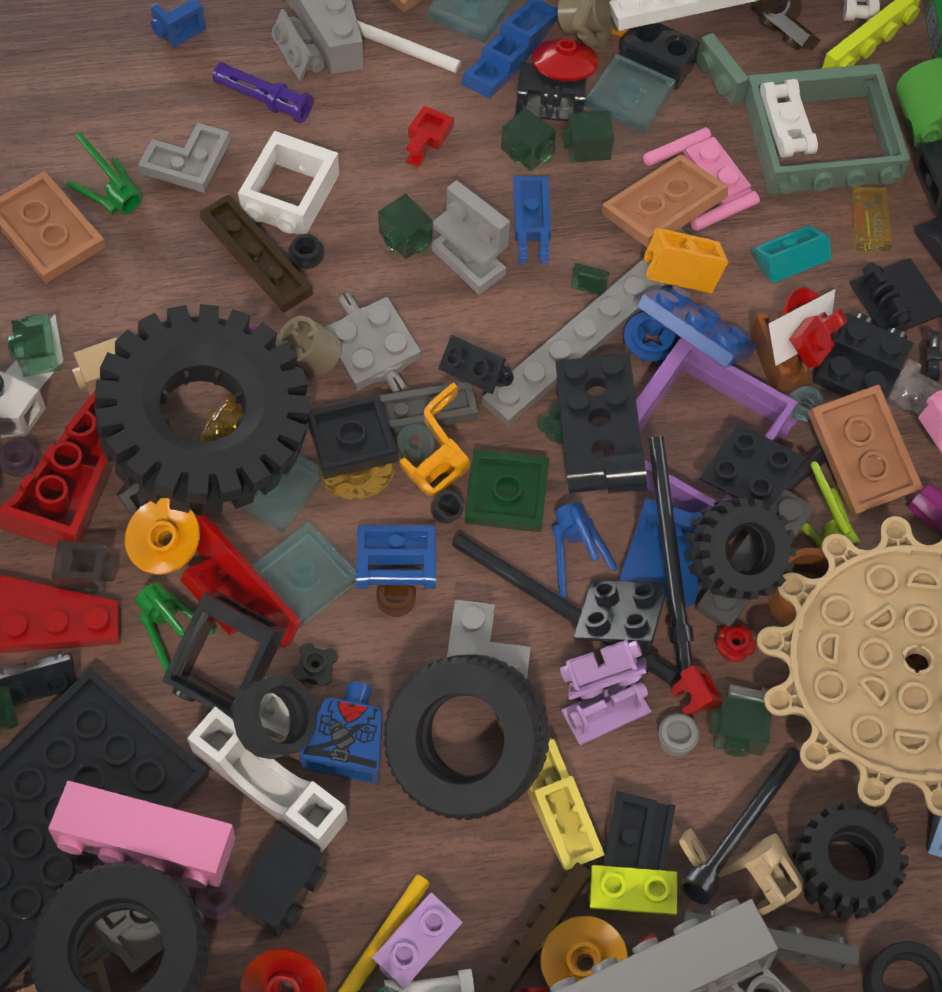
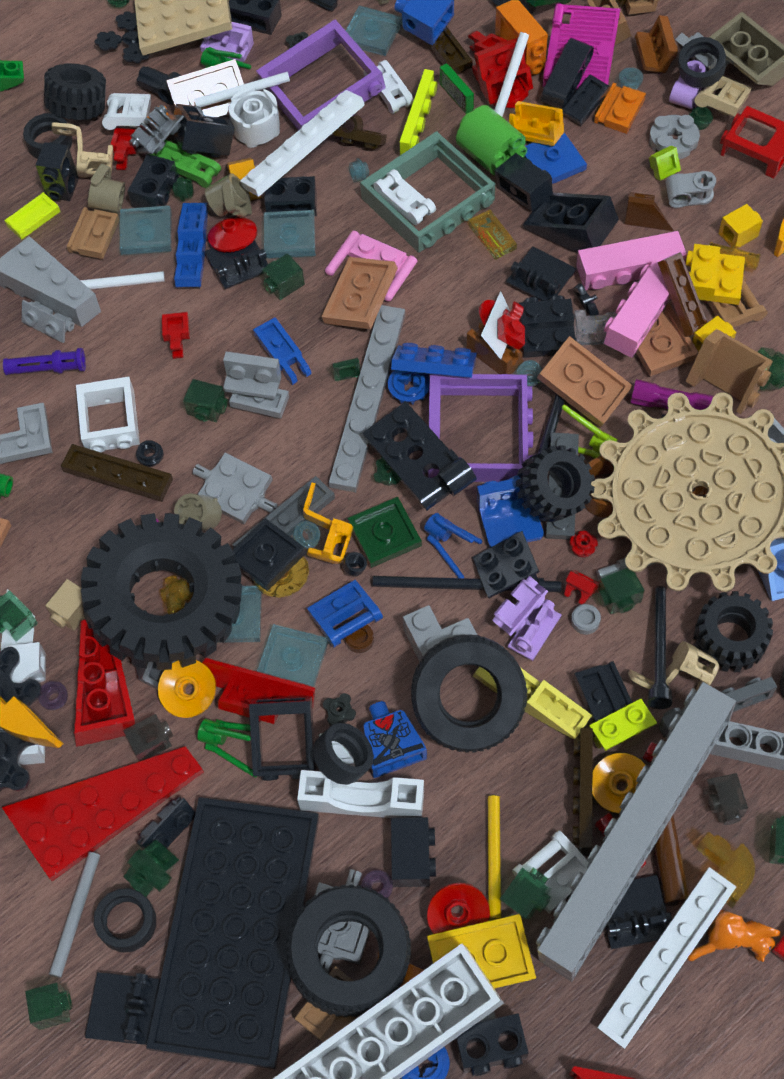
camera: 25 degrees left, 0 degrees up
bright pink brick [48,781,236,888] -> none
lavender hinge [372,892,463,989] -> none
black hinge [438,335,514,394] -> none
clear green brick [501,107,556,172] -> none
light orange hinge [643,227,728,294] -> none
black bar [648,436,694,675] -> none
sand green plate [697,33,749,106] -> none
black hinge [699,423,805,506] -> none
teal slope [750,225,832,283] -> none
none -> clear light blue plate [349,158,369,182]

